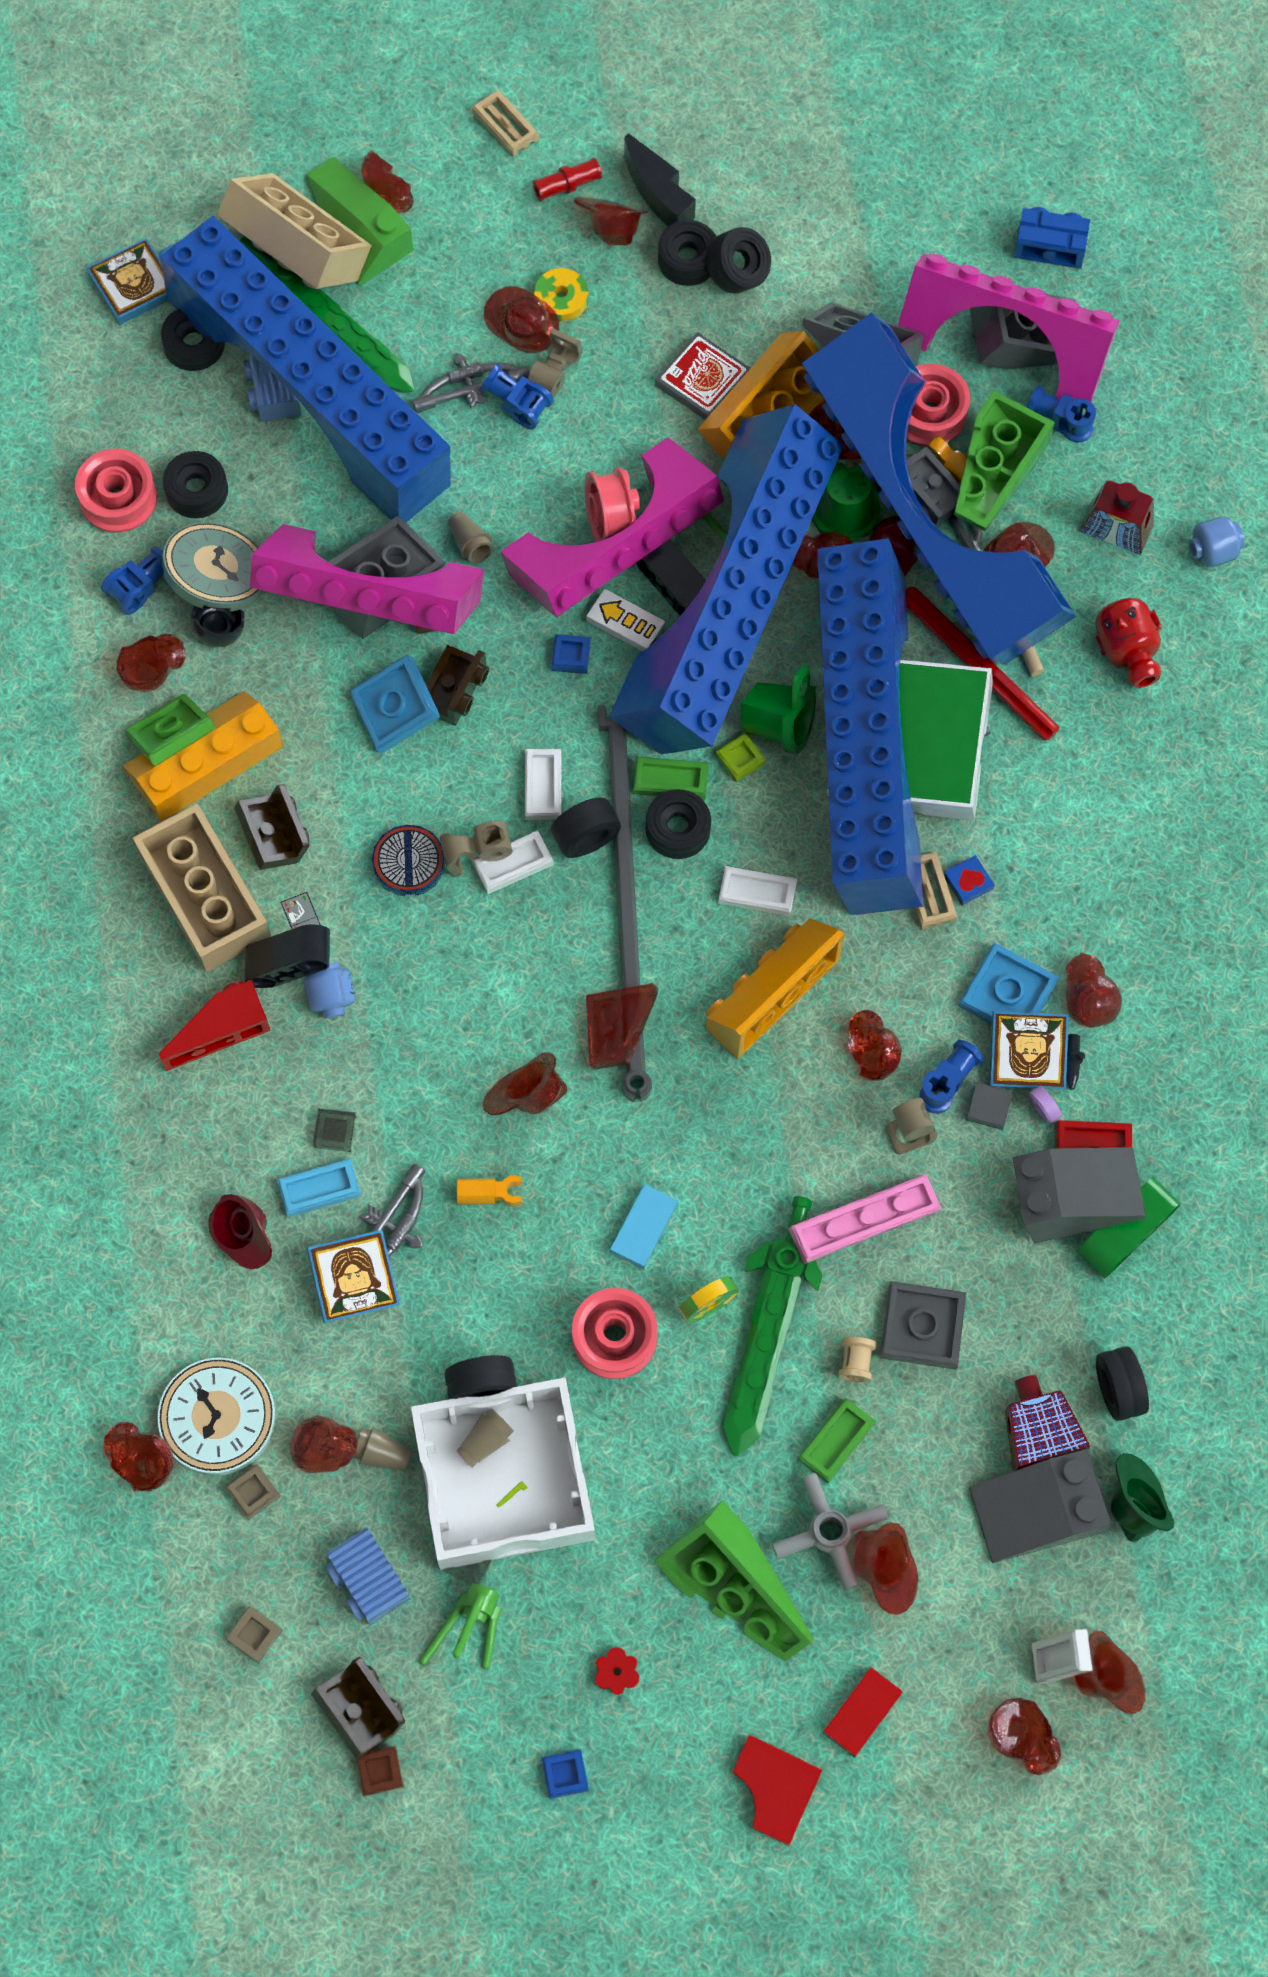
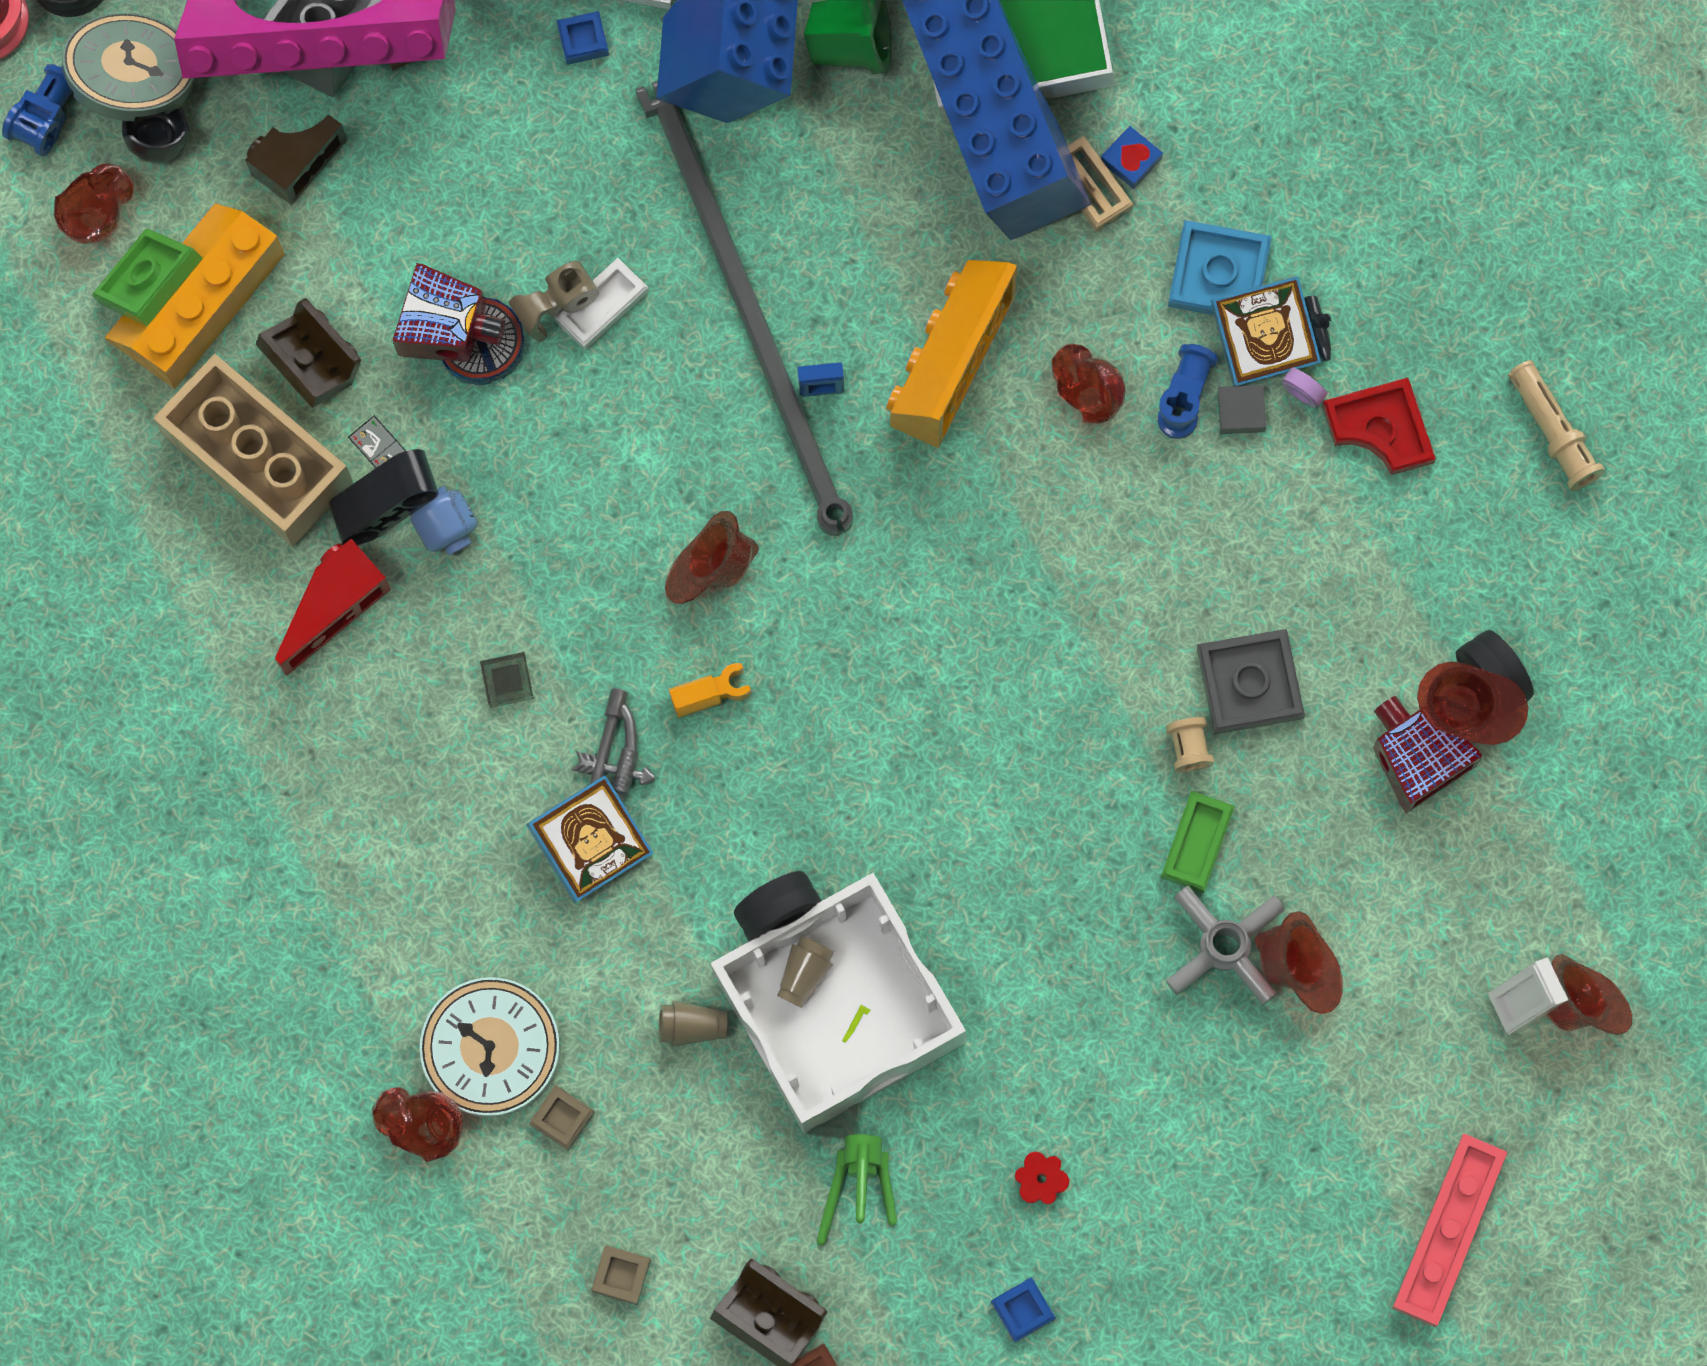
camera: 15 degrees left, 5 degrees up
dark red piece [209,1194,272,1270] -> none
medium azure tile [277,1158,361,1217] -> none
clear red hair [289,1415,358,1474] -> none
medium blue brick [325,1528,411,1625] -> none
dark azure tile [349,654,440,753] -> none
dark brown bracket [426,644,489,726] -> none
white tile [525,749,561,820] -> none
black tyre [551,797,621,858] -> none
coral wheel [572,1288,657,1379] -> none
clear red wing [586,983,658,1070] -> none
medium azure tile [610,1184,678,1269] -> none
bright green tile [633,757,709,800] -> none
black tyre [645,789,711,859] -> none
bright green wedge [654,1500,814,1661] -> none
piece [679,1276,739,1324] -> none
lime tile [715,733,766,782] -> none
white tile [718,866,797,916] -> none
green sword [723,1196,823,1456] -> none
red tile [732,1735,823,1846] -> none
bright pink tile [788,1174,942,1264] -> none
red tile [823,1667,903,1758] -> none
dark tan leg [886,1098,937,1155] -> none
dark grey slope [969,1449,1111,1564] -> none
clear red hair [988,1697,1061,1775] -> none
dark grey slope [1013,1147,1146,1244] -> none
clear red hair [1065,952,1122,1028] -> none
green beam [1077,1177,1181,1279] -> none
dark green piece [1110,1453,1175,1542] -> none
none -> dark brown arch [245,114,347,205]
none -> torso [392,263,505,362]
none -> blue tile [797,362,844,397]
none -> coral plate [1391,1133,1507,1328]
none -> clear red piece [1417,661,1529,745]
none -> tan pin [1508,360,1605,491]

